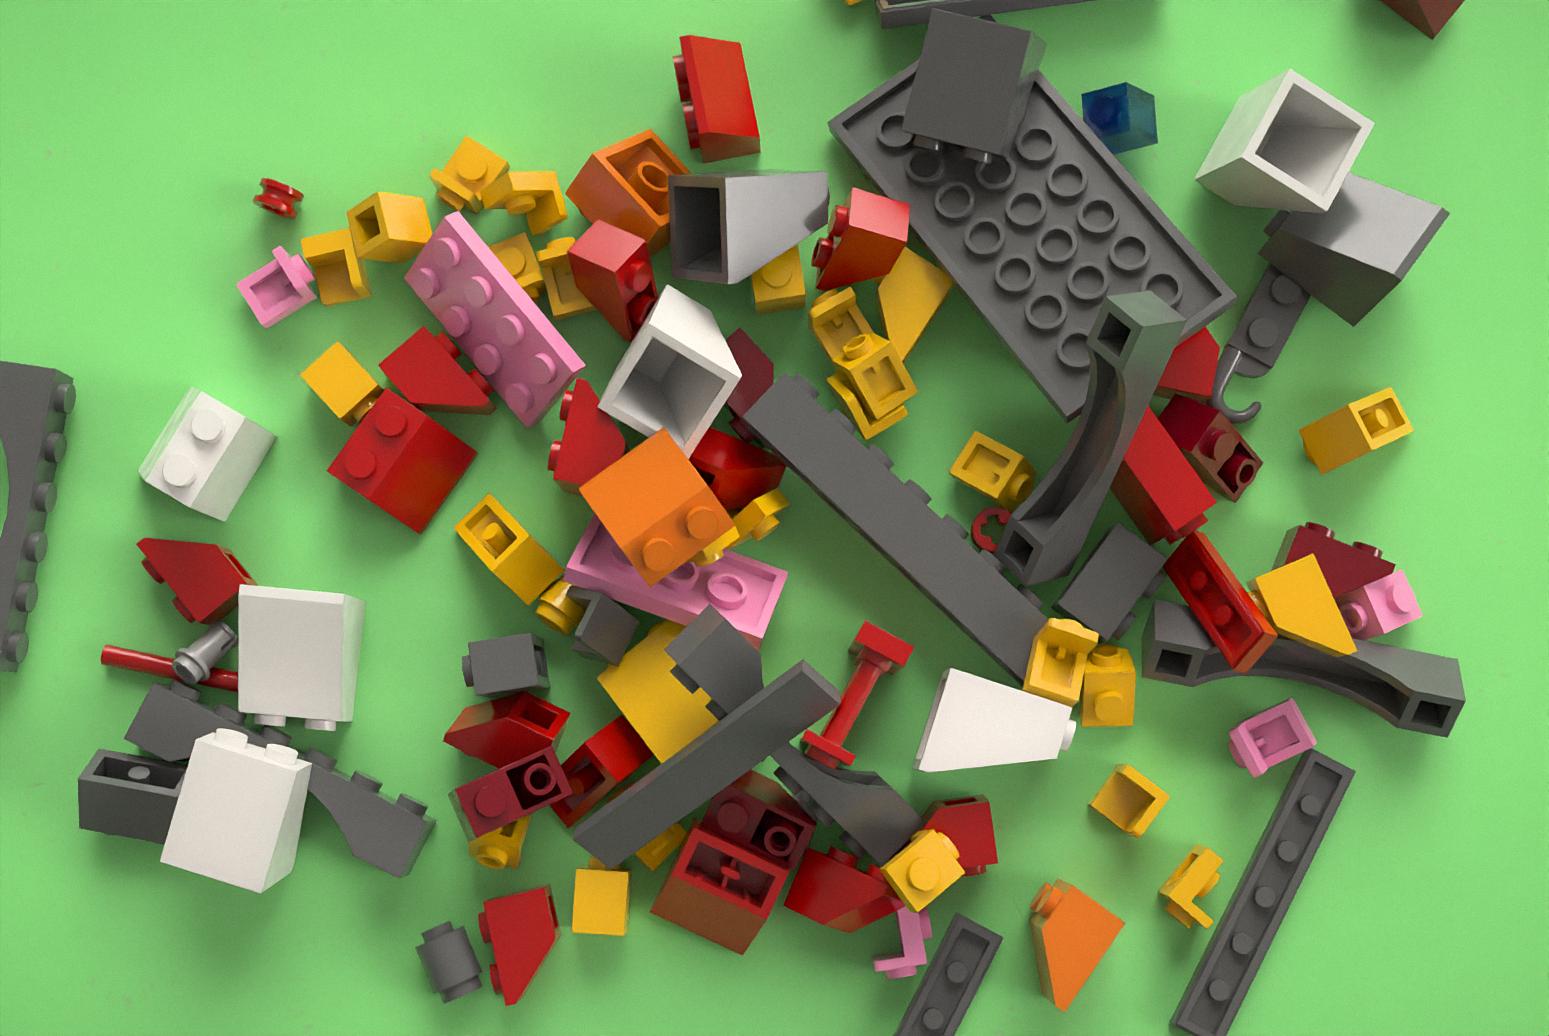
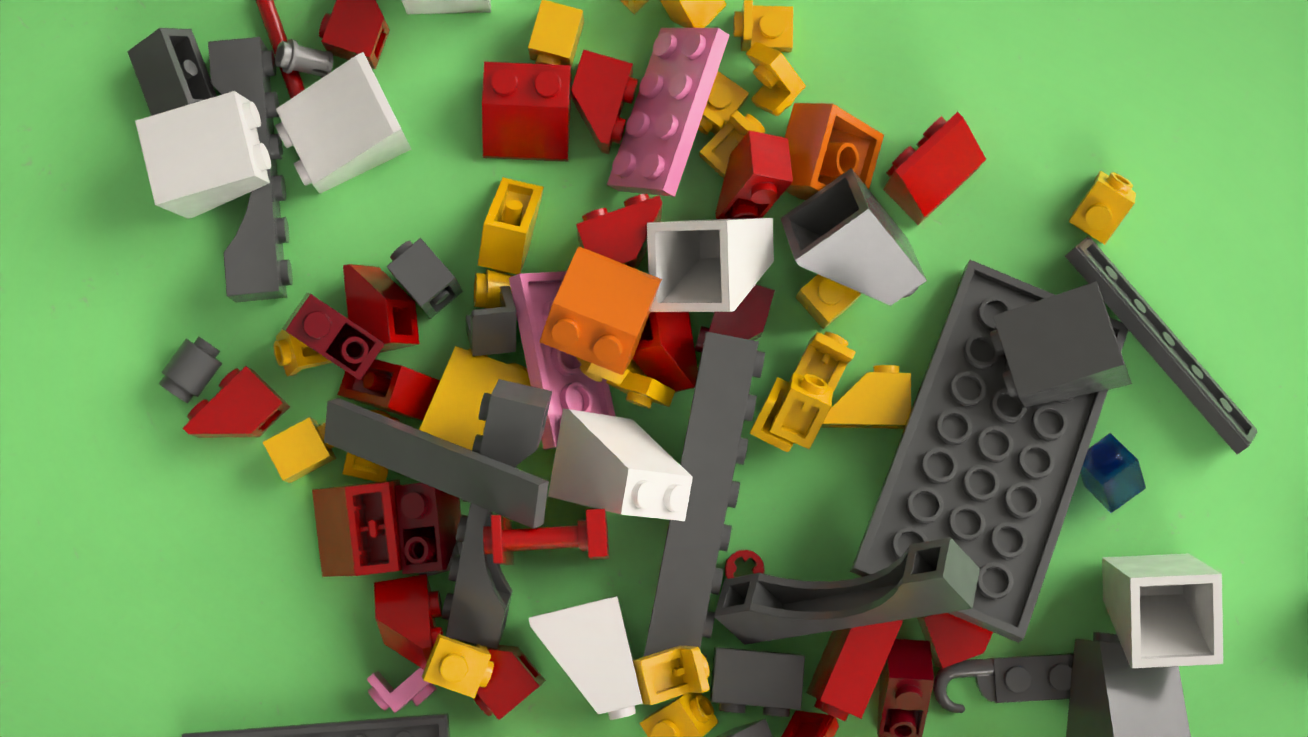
camera: 50 degrees right, 0 degrees up
red slope [811,187,910,291] -> none
yellow bracket [948,430,1037,514] -> none
none -> white slope [548,408,693,521]

